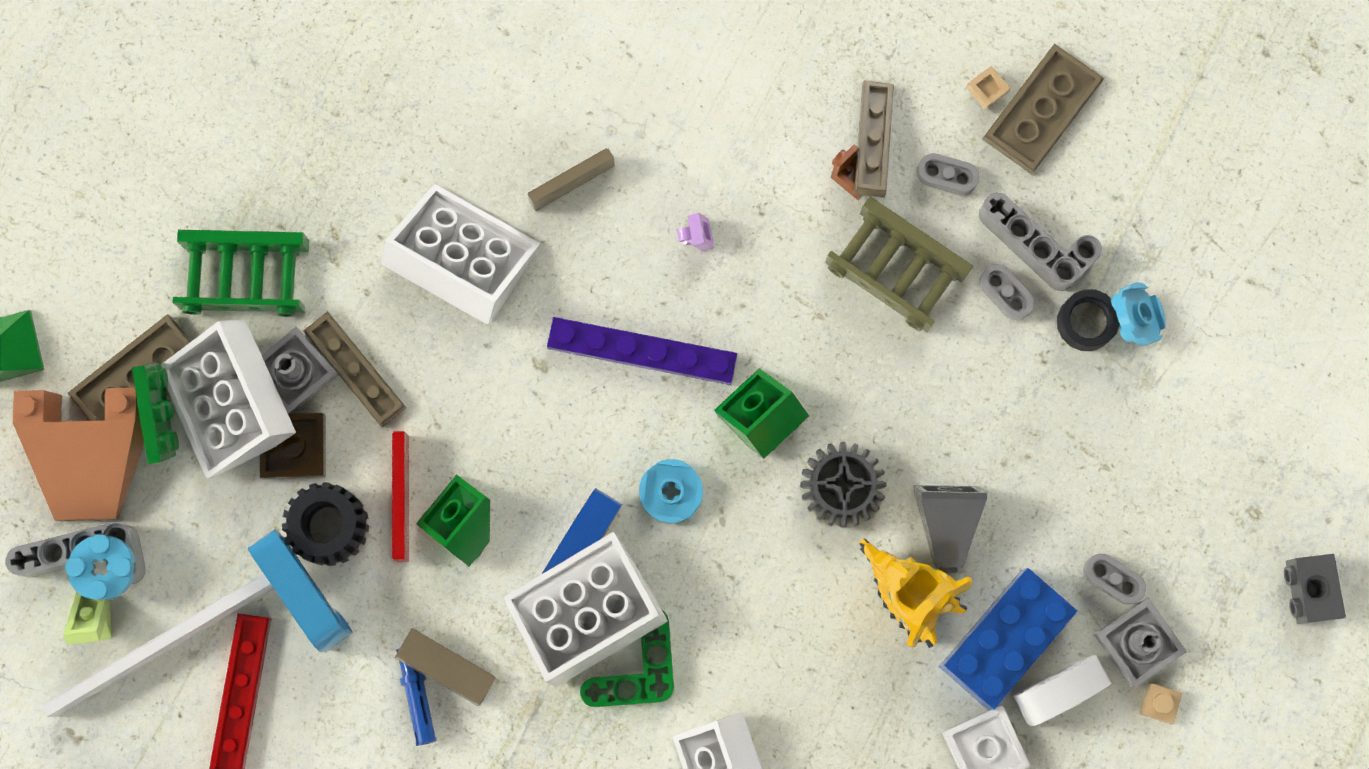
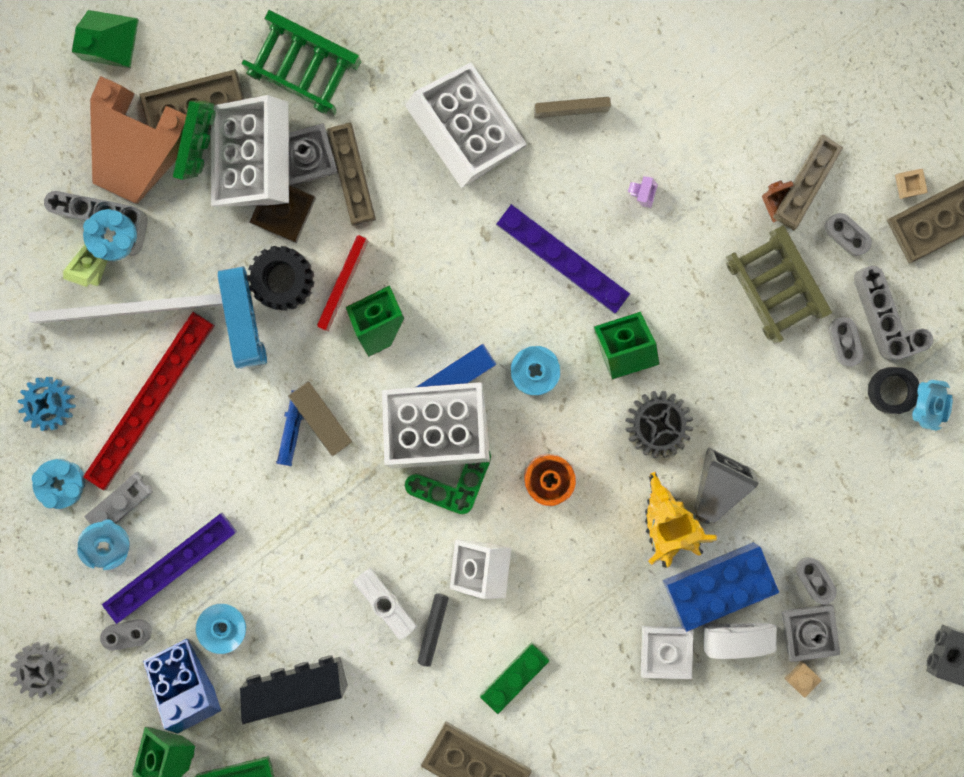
camera: 30 degrees right, 10 degrees up
none -> orange brick [524,454,576,506]

